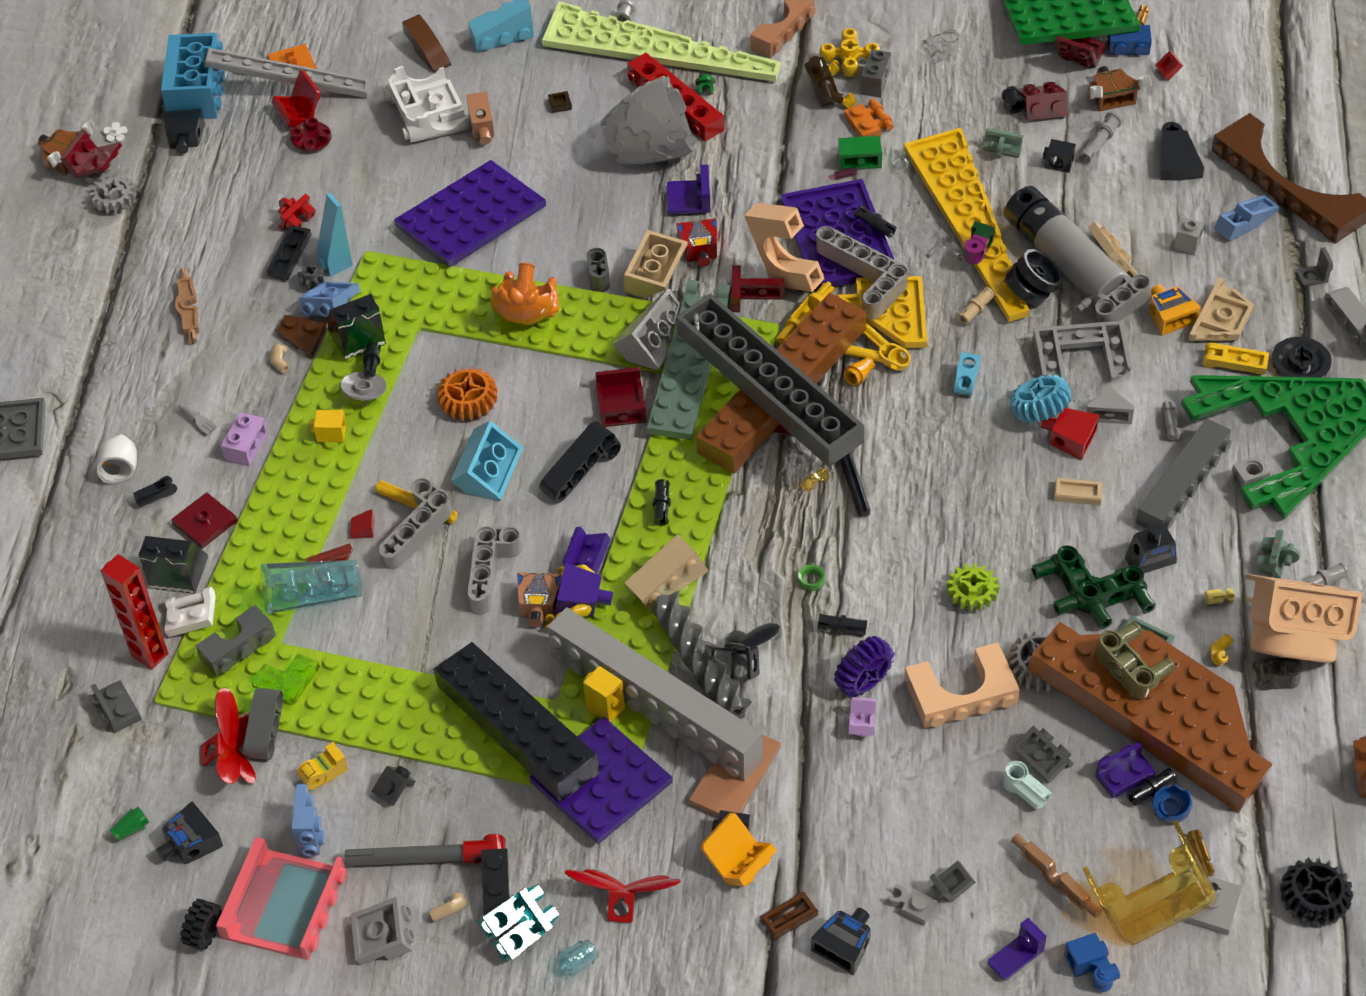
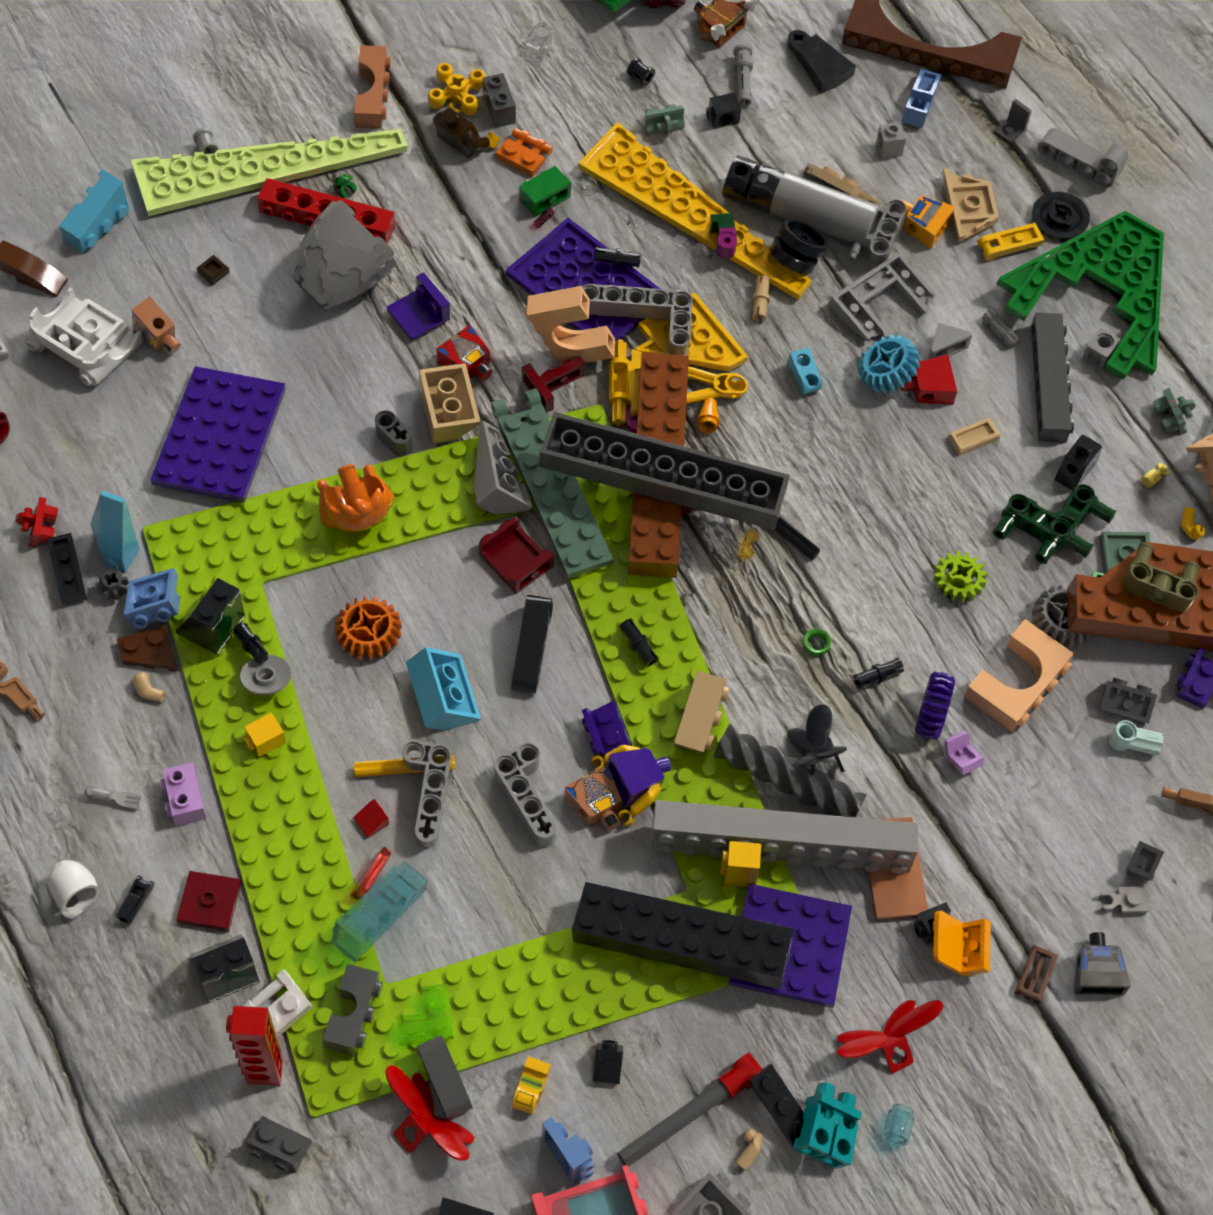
camera: 40 degrees left, 10 degrees up
dark red bracket [1018,82,1068,121] -> none

